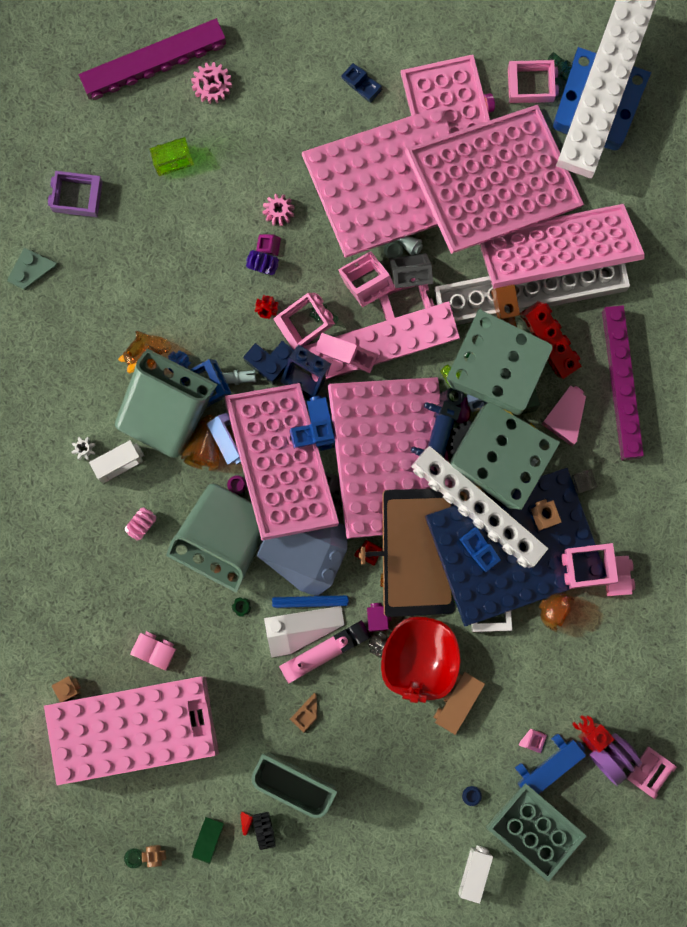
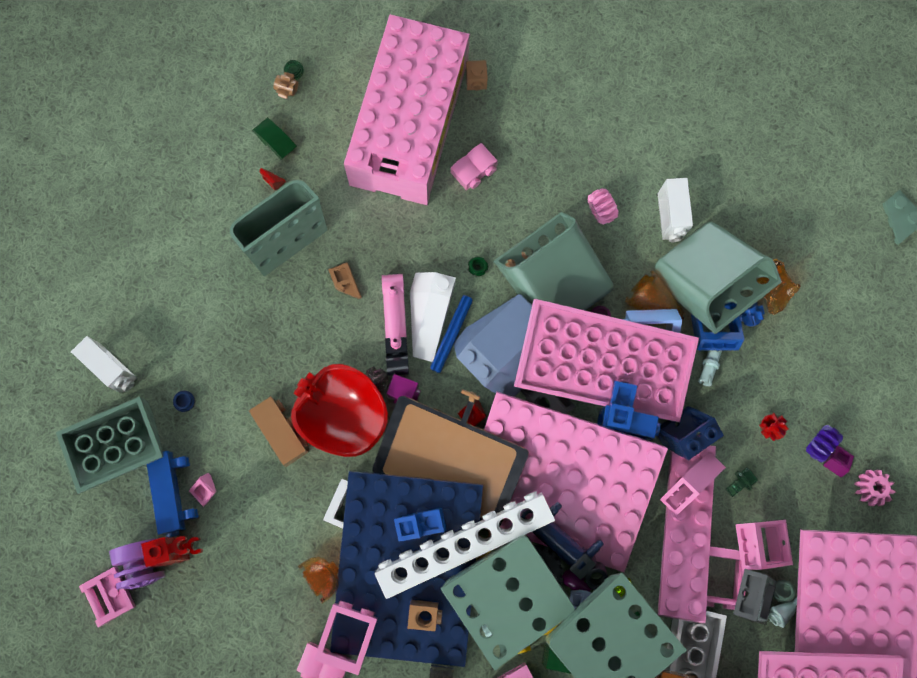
camera: 110 degrees right, 5 degrees down
white gear [72,437,95,460] -> none
dark blue brick [243,341,294,385] -> none
black tyre [253,812,276,850] -> none
bright pink window [273,292,335,350] -> none

